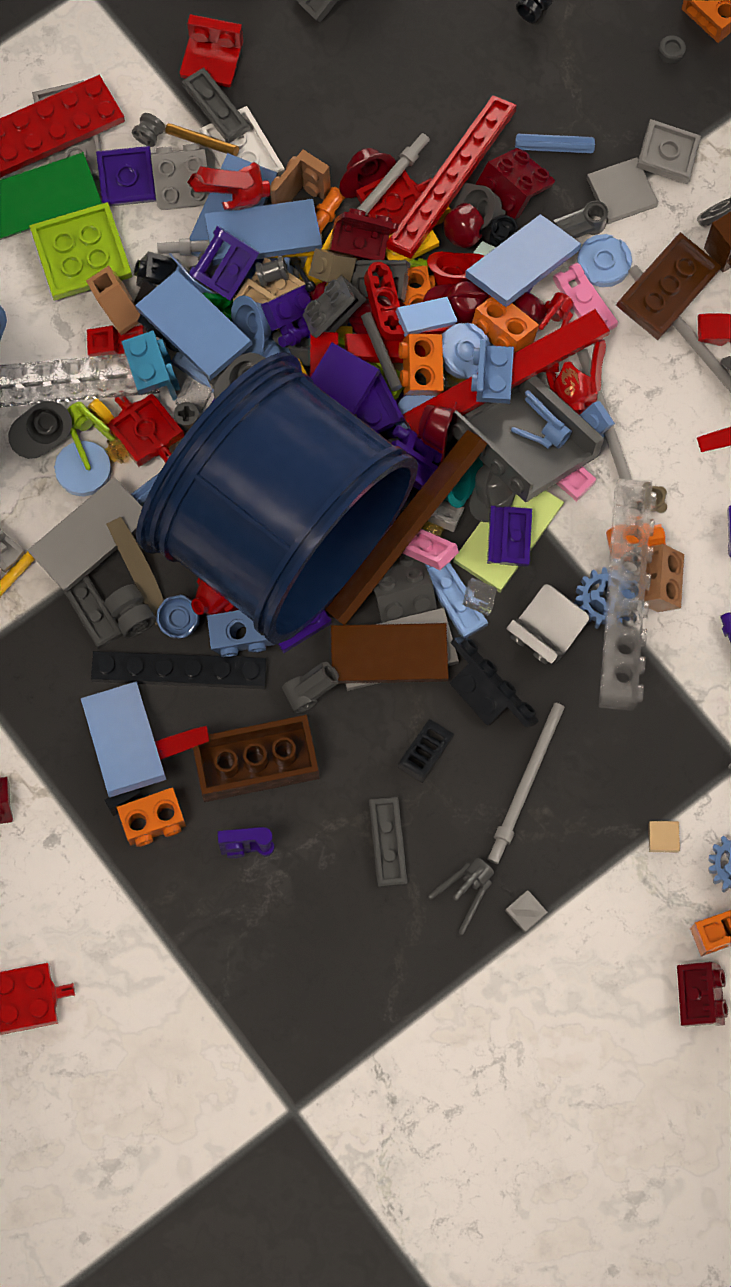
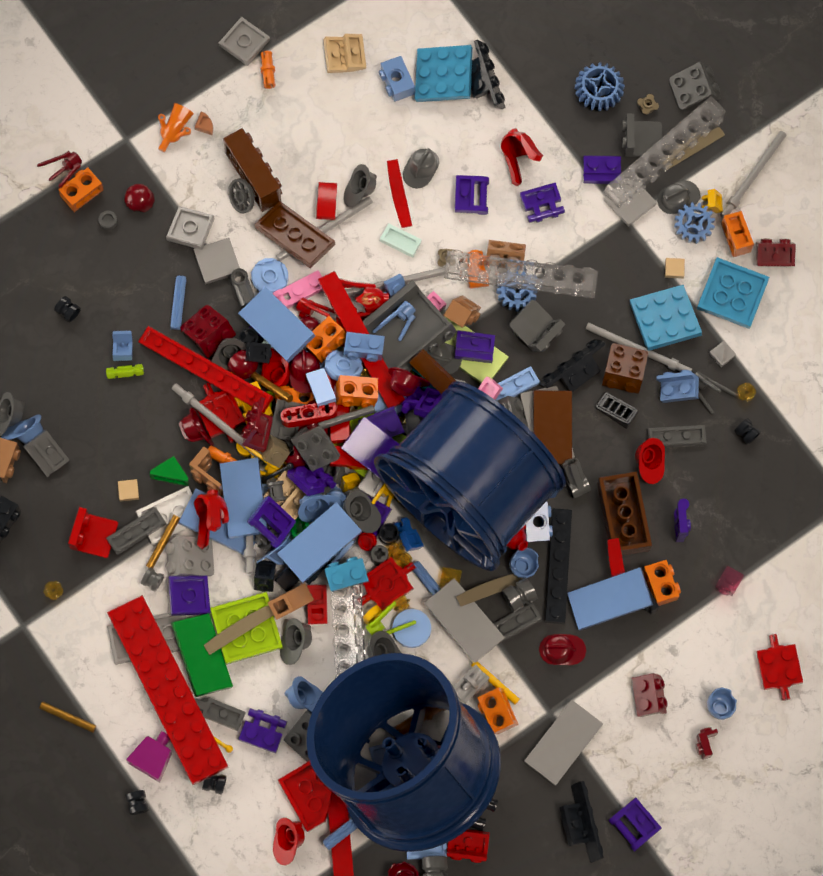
camera: 90 degrees left, 0 degrees up
clear tile [462,578,497,616] -> none
none -> clear yellow plate [44,581,63,600]
none -> lime axle [106,364,144,379]
none -> medium blue bracket [112,331,133,361]
none -> tan tile [118,479,139,502]
none -> dark red hair [124,184,155,213]
none -> green slope [150,456,189,486]
none -> dark tan sticker [204,605,274,655]
none -> black bracket [245,342,272,364]
none -> pearl gold bar [251,372,293,403]
none -> dark grey piece [280,618,312,665]
none -> red plate [358,532,377,551]
none -> light aqua tile [380,223,422,258]
none -> medium nougat brick [443,295,481,328]
none -> dark red piece [539,634,586,665]
none -> reddish brown bracket [602,343,648,394]
none -> dark azure plate [630,285,702,351]
none -> red piece [635,438,665,484]
none -> medium blue bracket [657,370,699,403]
none -> dark azure plate [697,257,770,329]
none -> clear pink bracket [715,566,744,596]
none -> black wheel [734,418,761,445]
none -> clear yellow plate [737,383,756,401]

